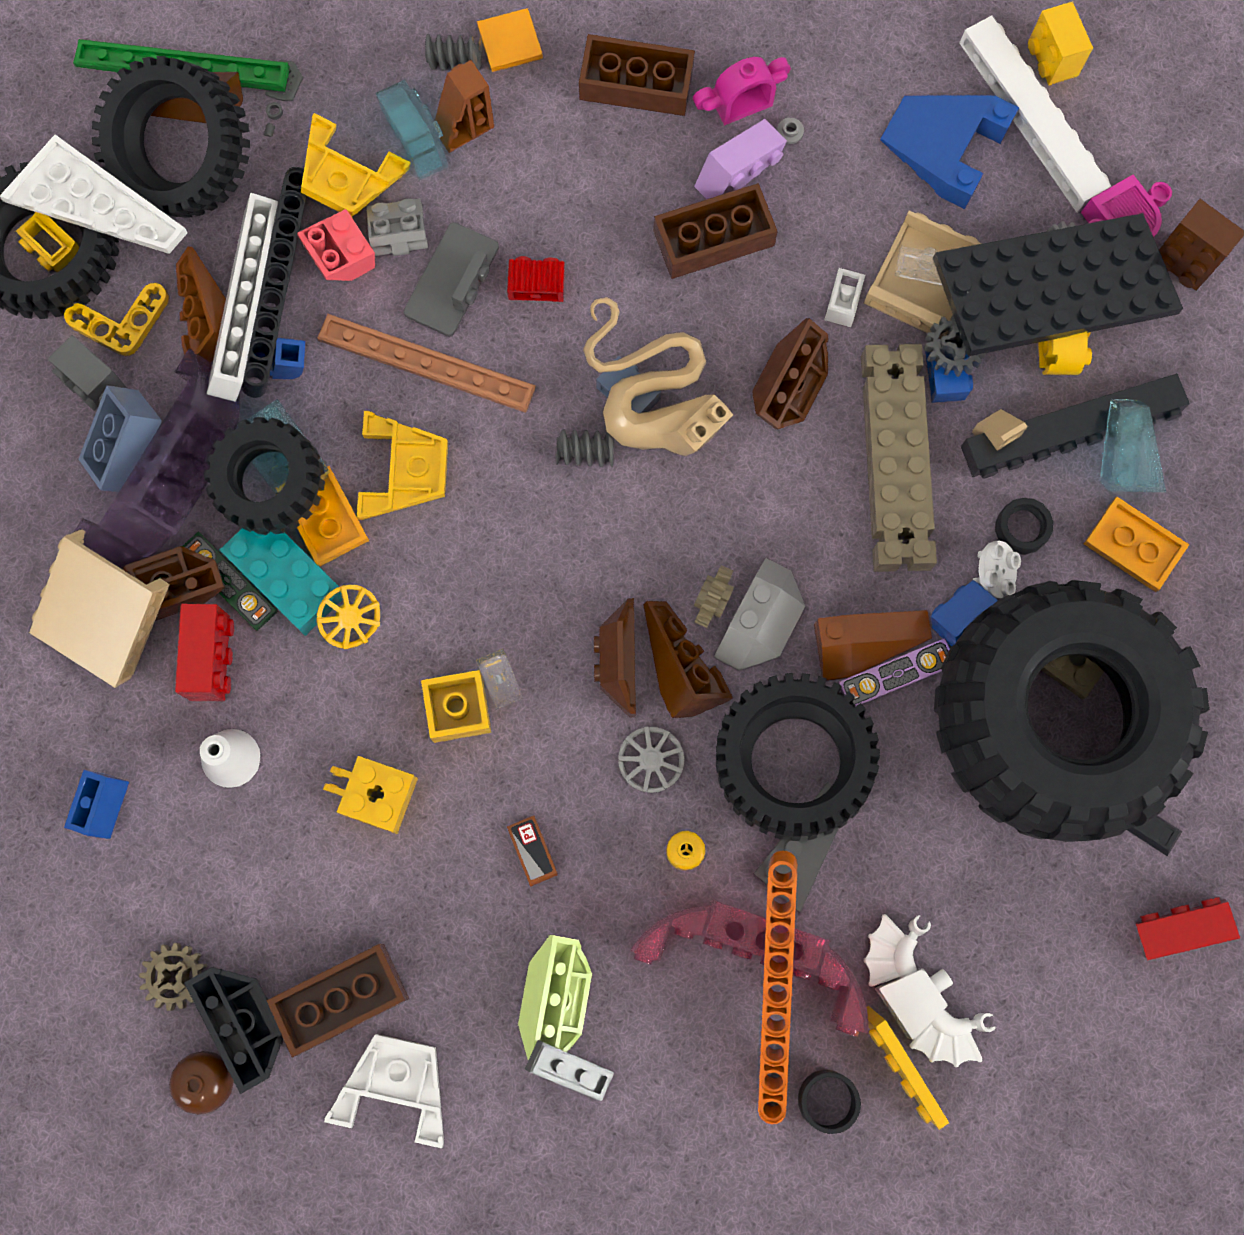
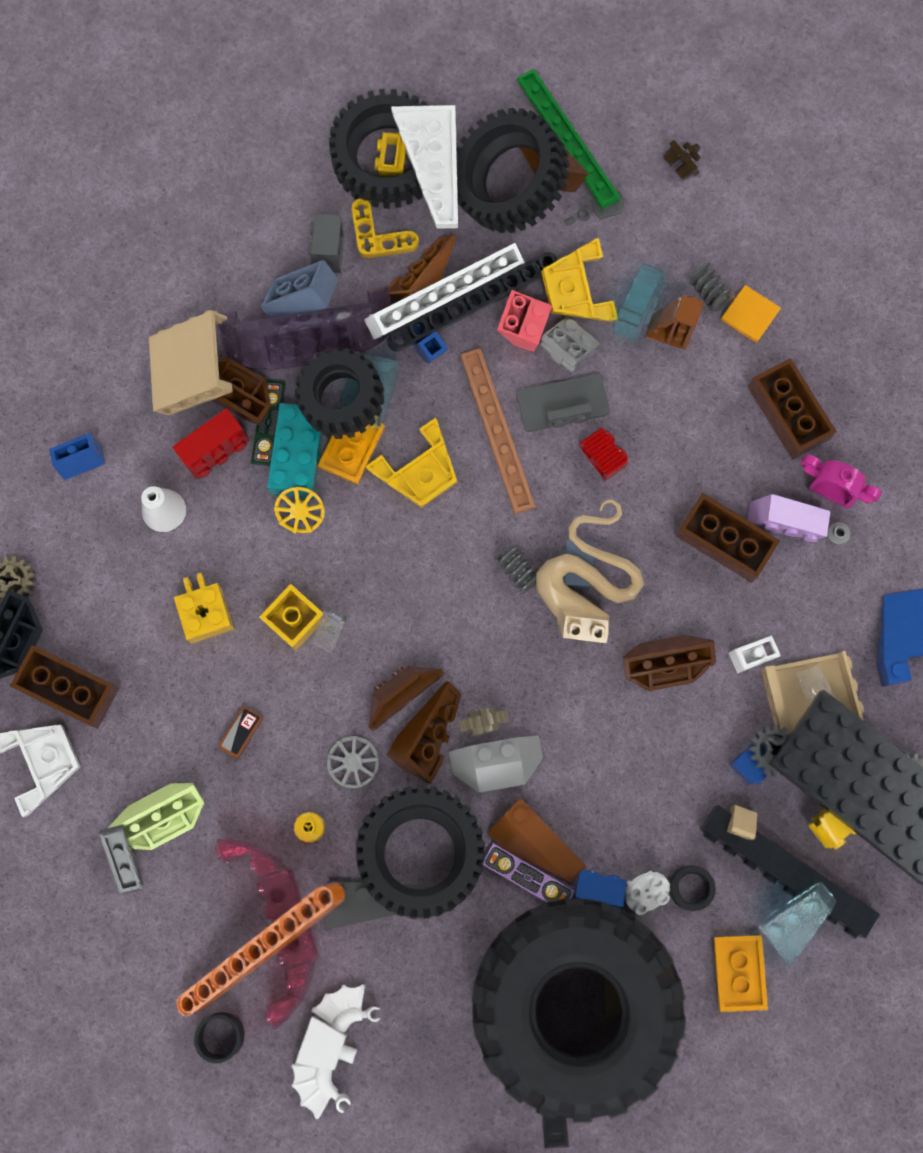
camera: 55 degrees right, 0 degrees up
yellow wing [859,1006,949,1130] -> none
dark tan brick [861,344,937,572] -> none

